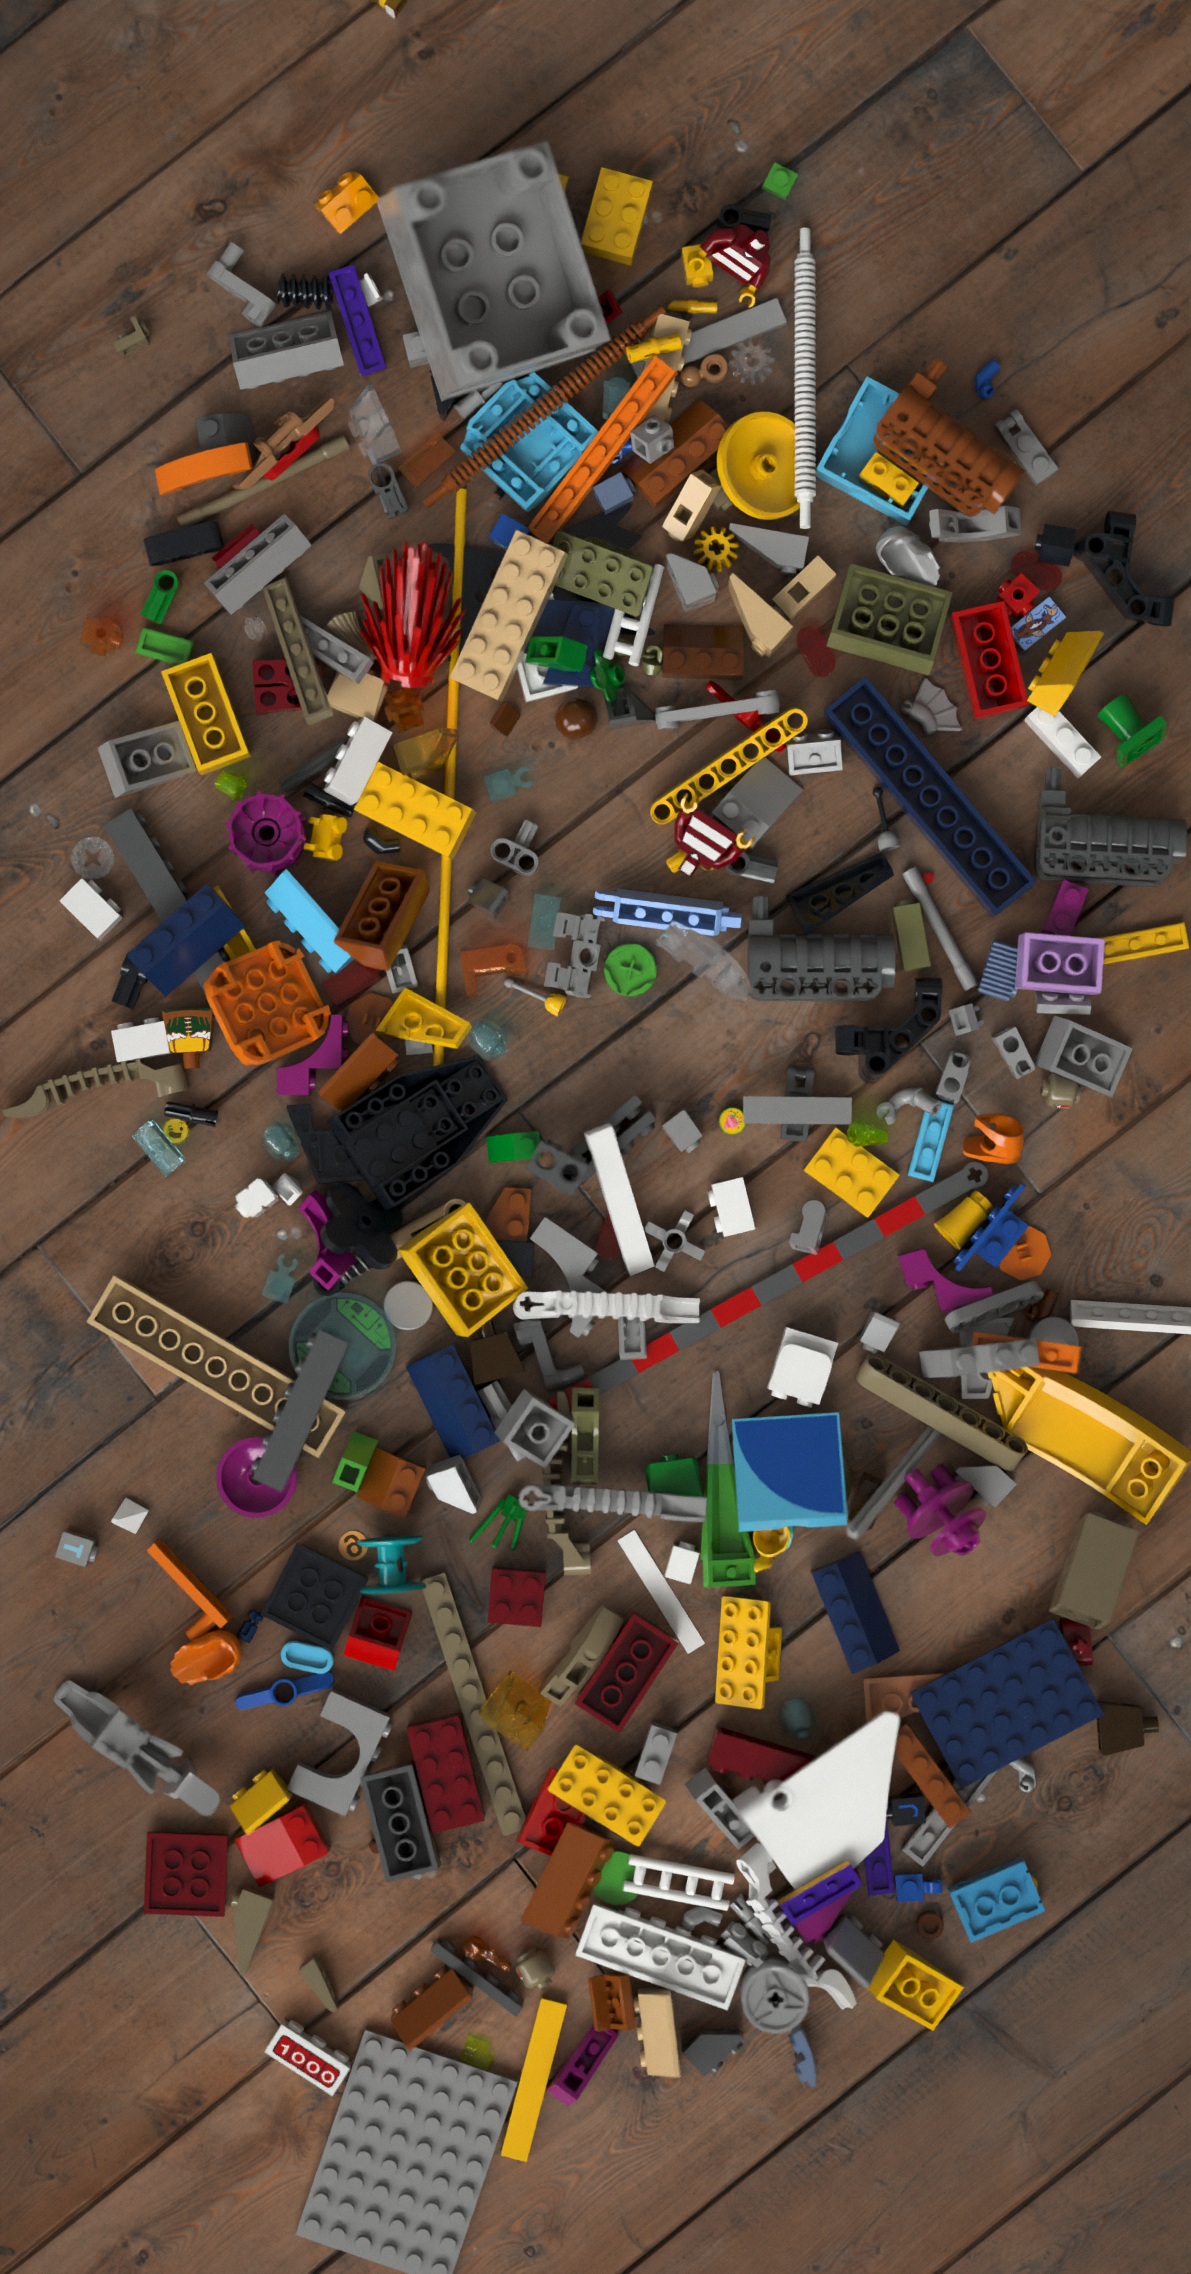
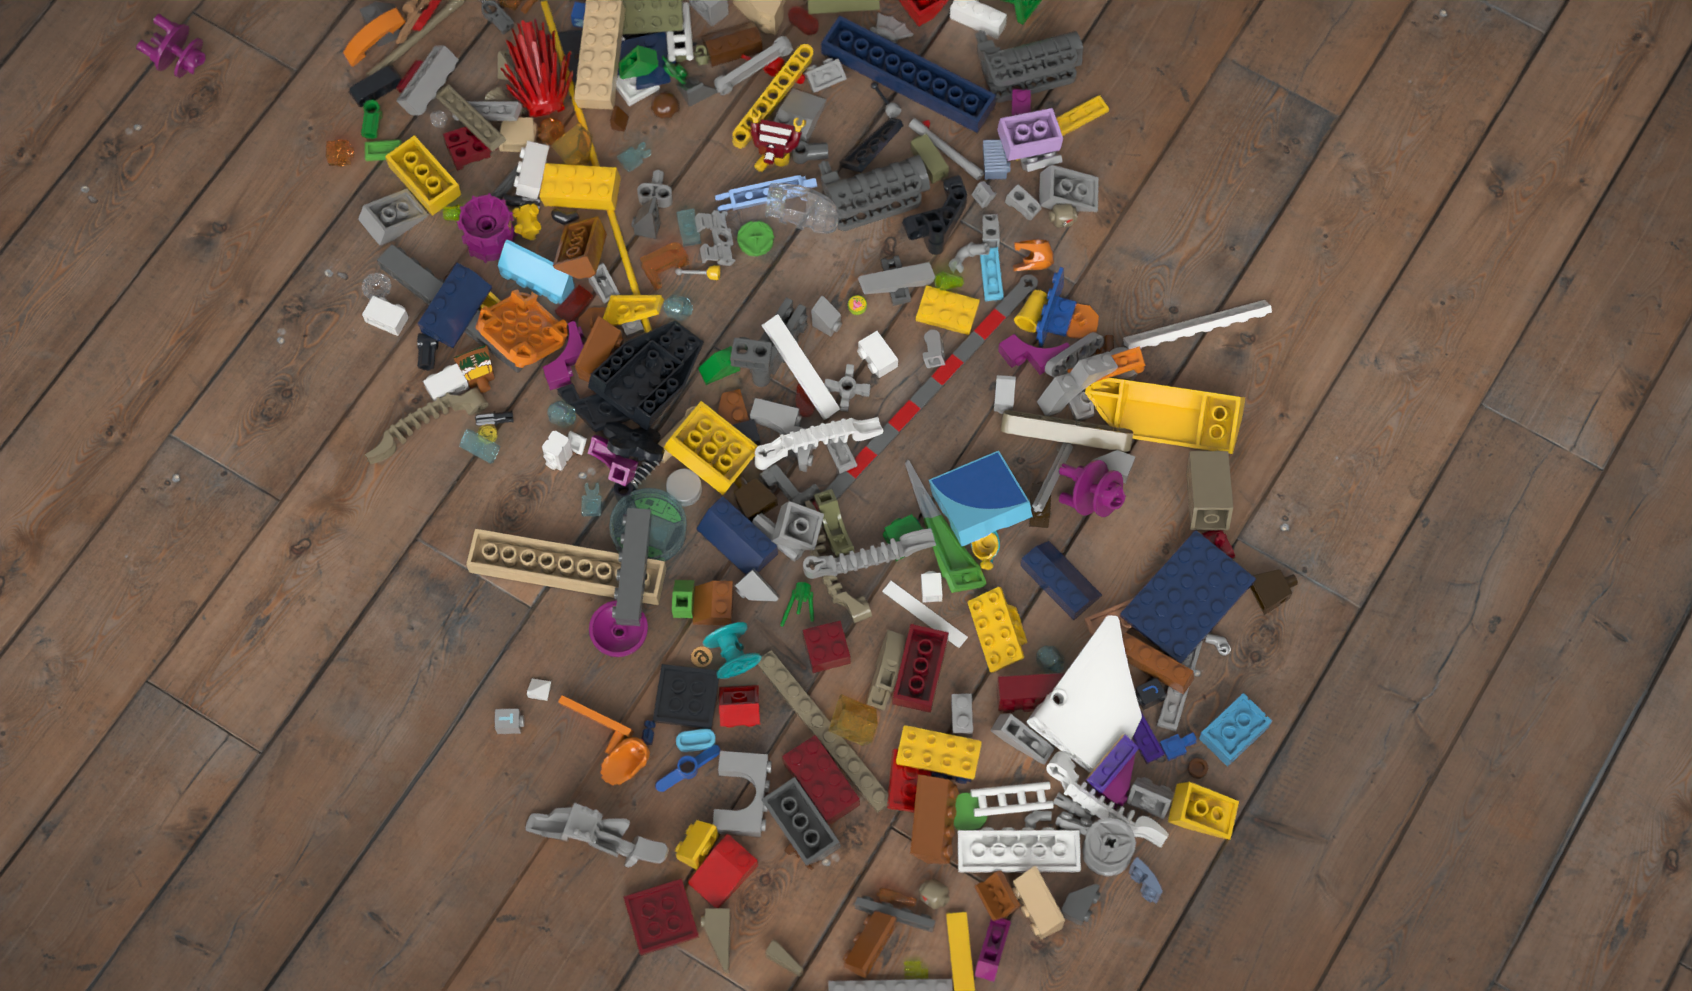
camera: 20 degrees left, 20 degrees down
white brick [767,1327,838,1408] -> none

